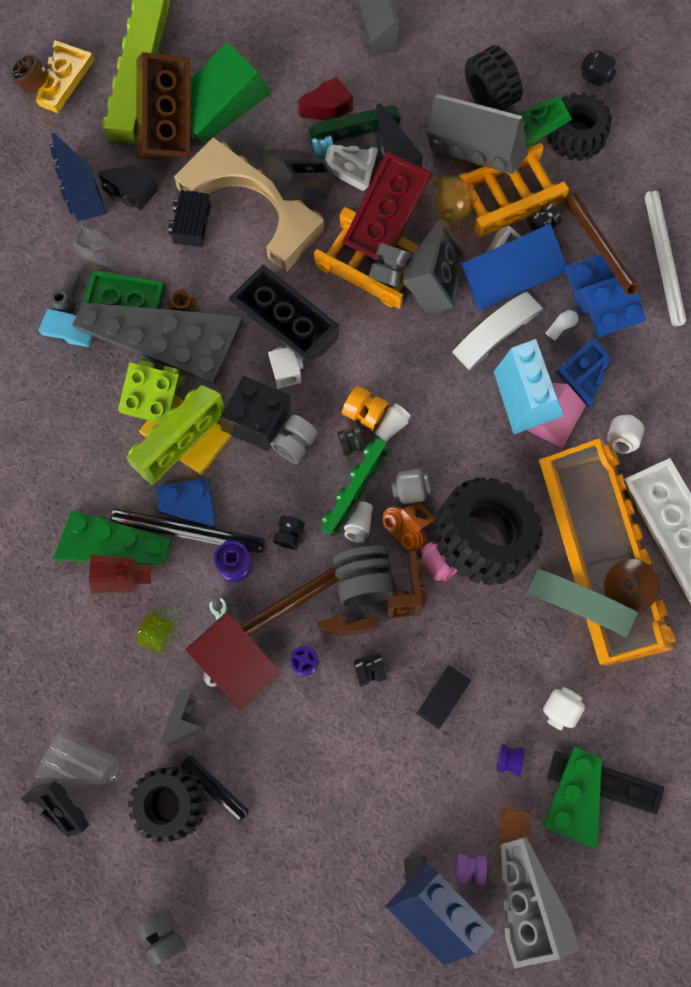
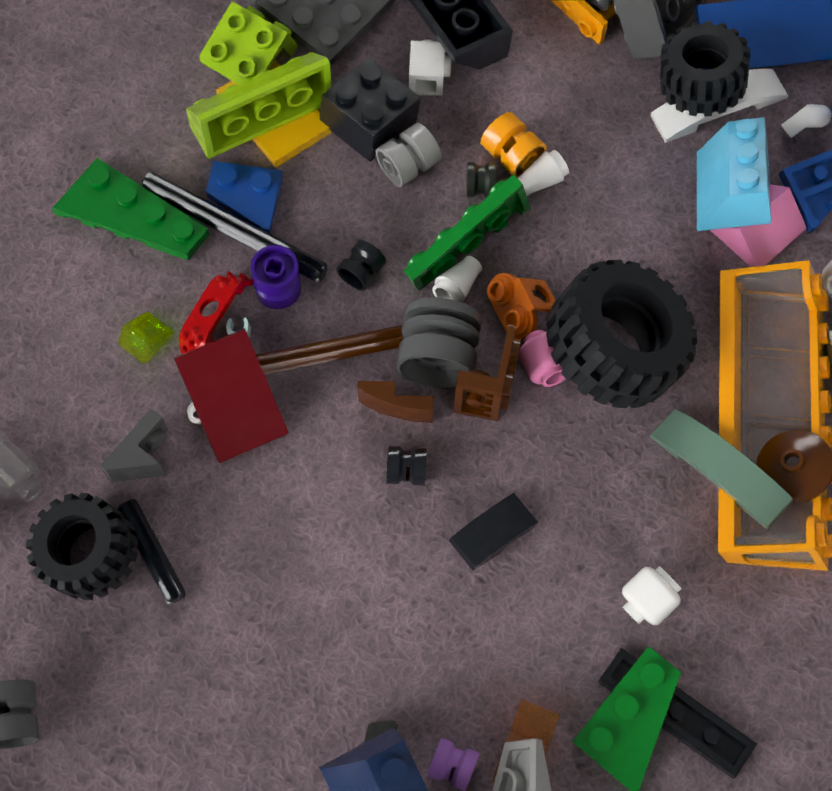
camera: 15 degrees right, 5 degrees down
clear red torso [89,555,151,593] -> none
dark purple wheel [290,646,318,676] -> none
light grey head [392,469,431,505] -> none
dark purple wheel [497,744,524,776] -> none
none -> red piece [179,271,253,354]
none -> black tyre [660,21,751,117]

